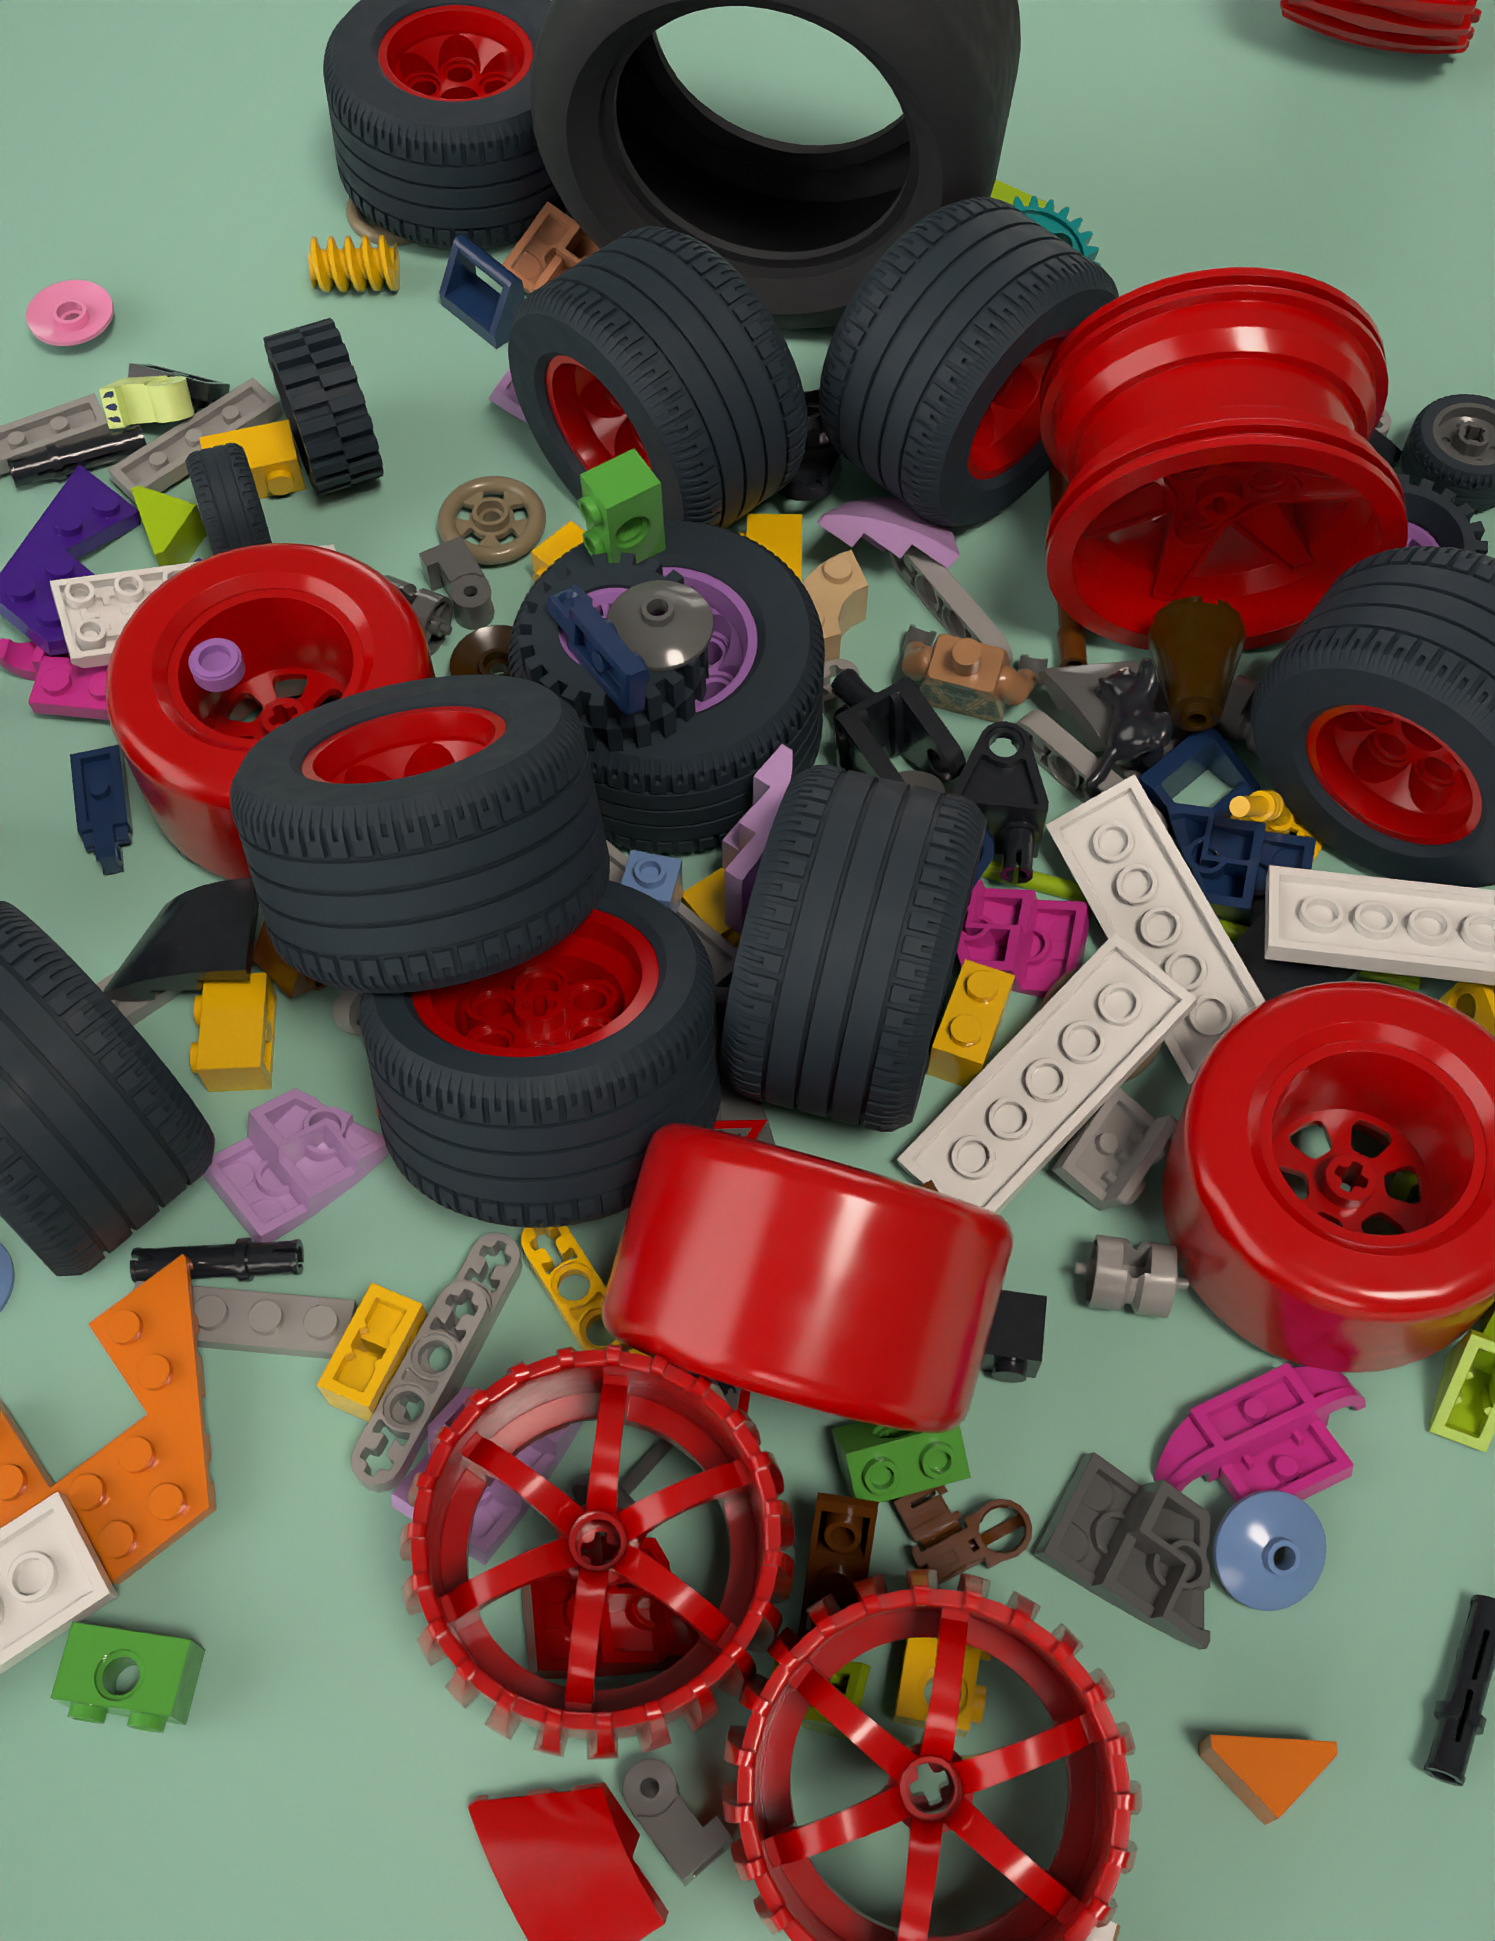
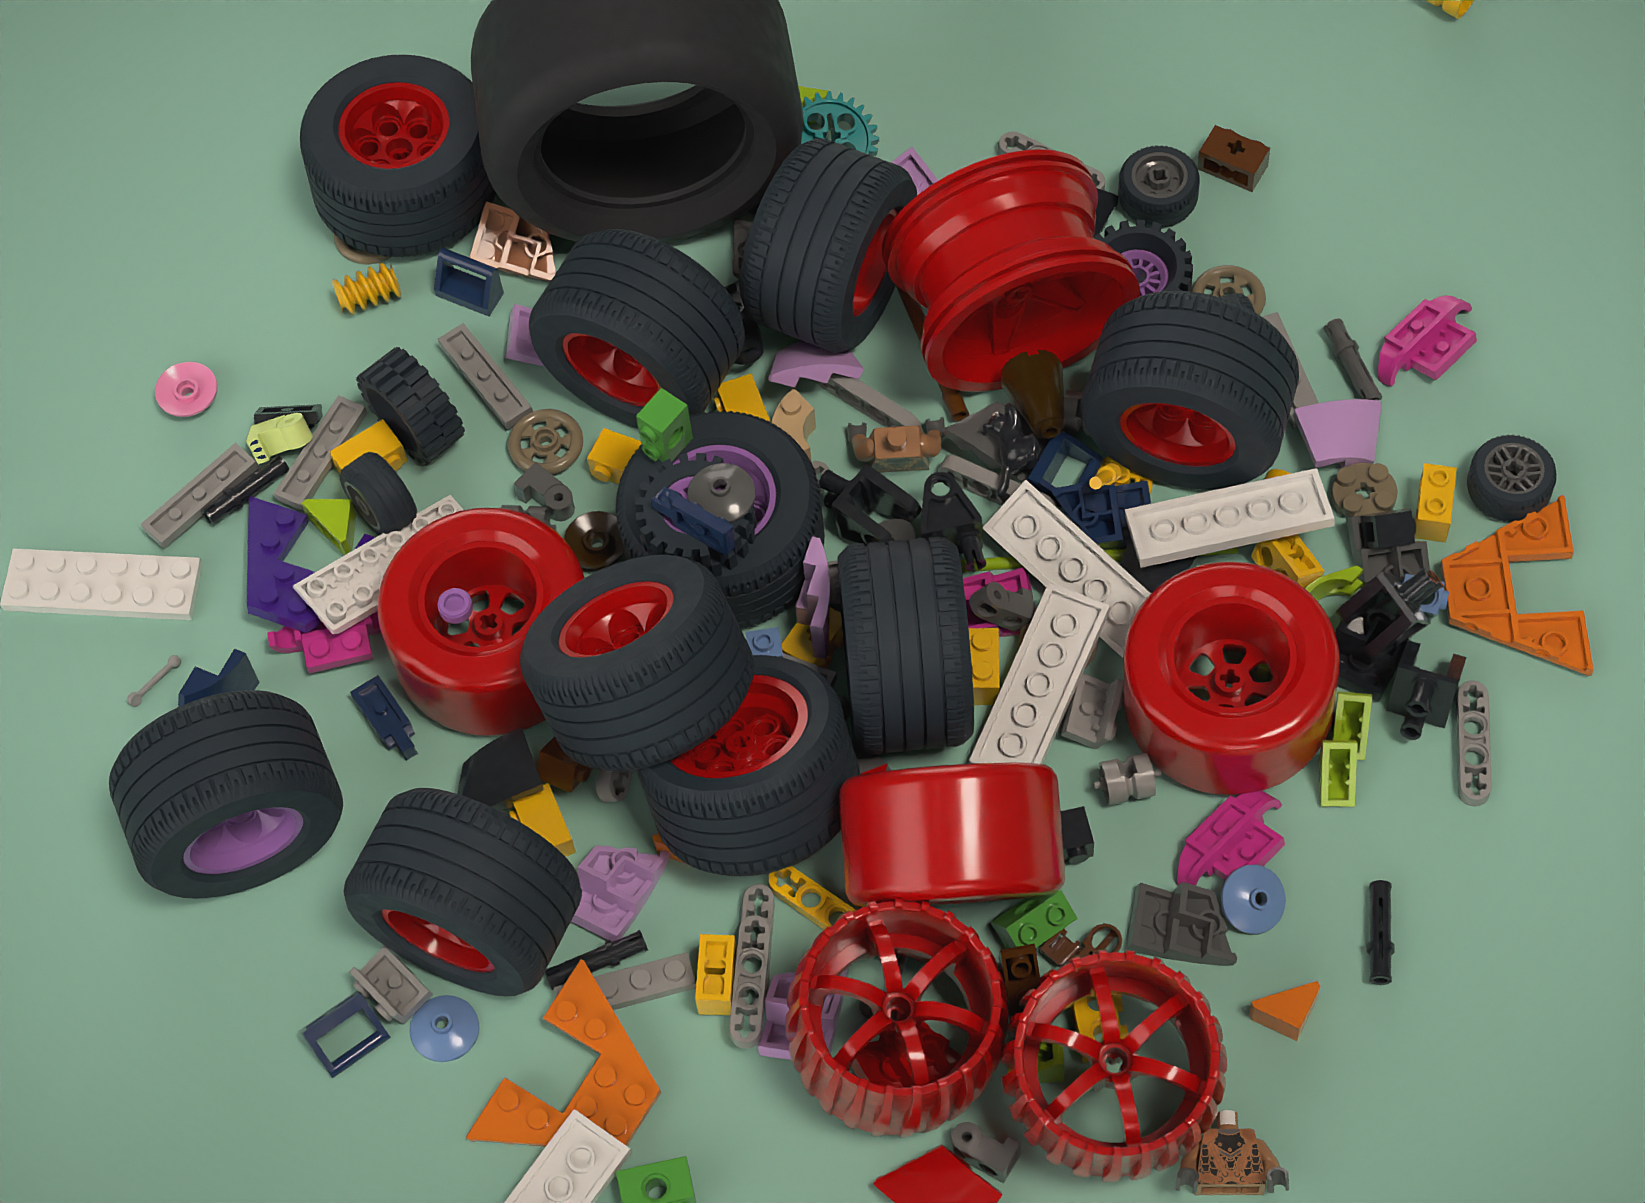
camera: 15 degrees left, 0 degrees up
none -> light grey plate [437,323,533,429]
none -> dark grey leg [969,582,1034,632]

